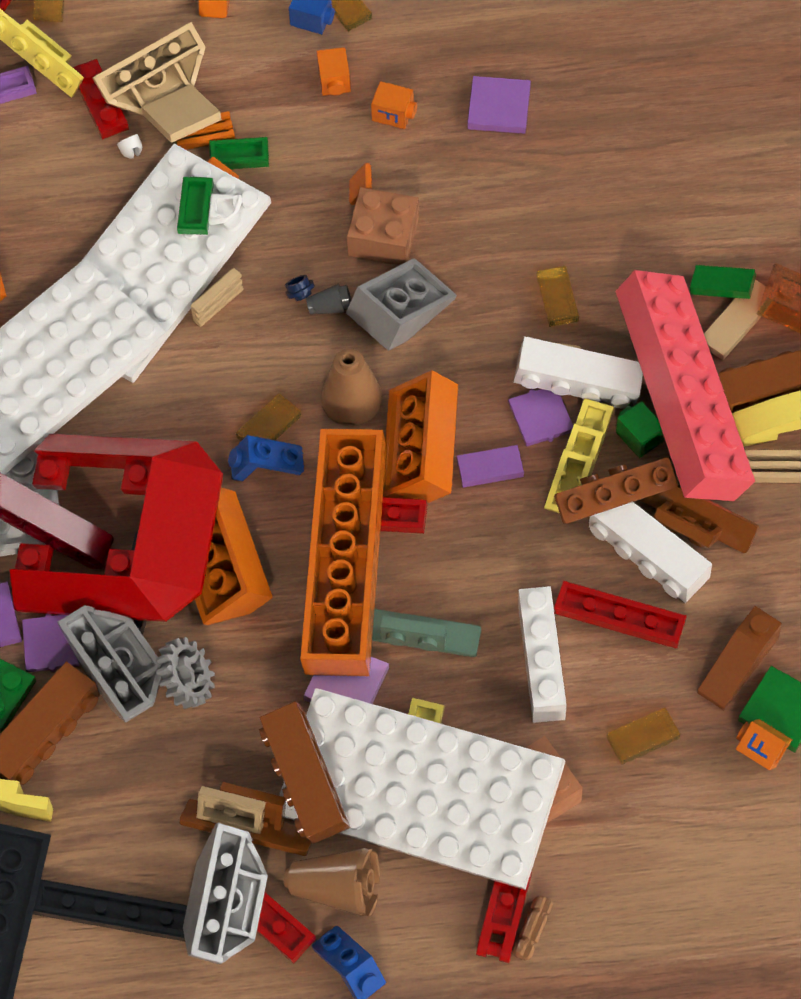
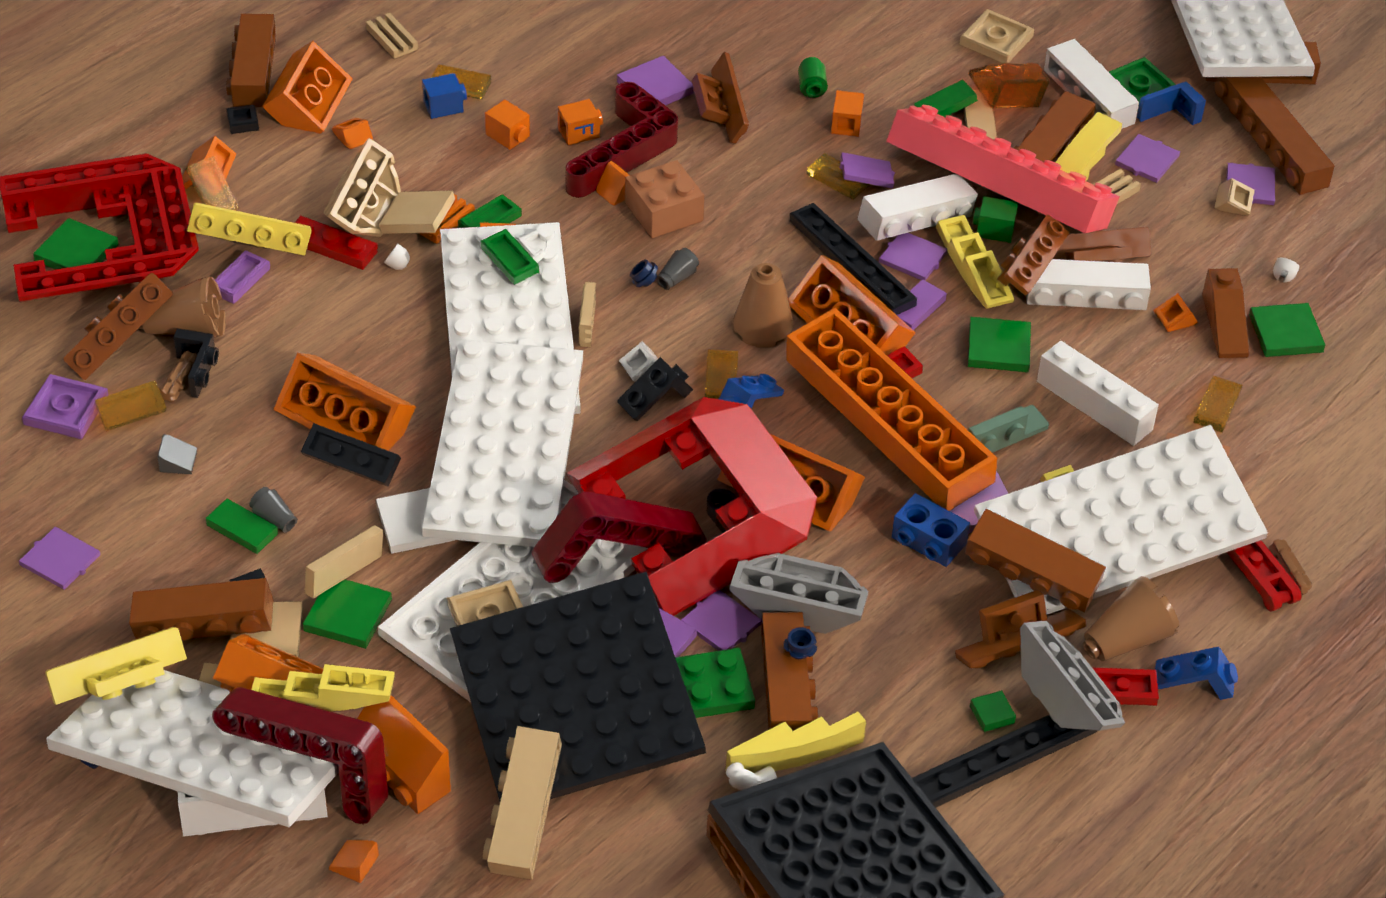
camera: 45 degrees left, 15 degrees down
light grey gear [156,637,215,709] -> none
tan tile [196,786,266,834] -> none
light grey slope [346,258,457,351] -> none
red plate [554,581,687,649] -> none
orange brick [736,719,793,770] -> none
none -> dark red beam [565,82,678,198]
none -> black bracket [617,357,693,421]
none -> white slope [619,341,658,382]
none -> dark orange bracket [692,52,749,144]
none -> dark blue plate [783,627,817,659]
none -> black tile [790,203,917,315]
none -> green brick [798,57,828,98]
none -> orange panel [831,90,864,137]
none -> medium lavender piece [839,152,895,188]
none -> blue brick [892,493,970,567]
none -> green tile [968,317,1031,372]
none -> green tile [970,690,1016,732]
none -> orange slope [1153,293,1198,332]

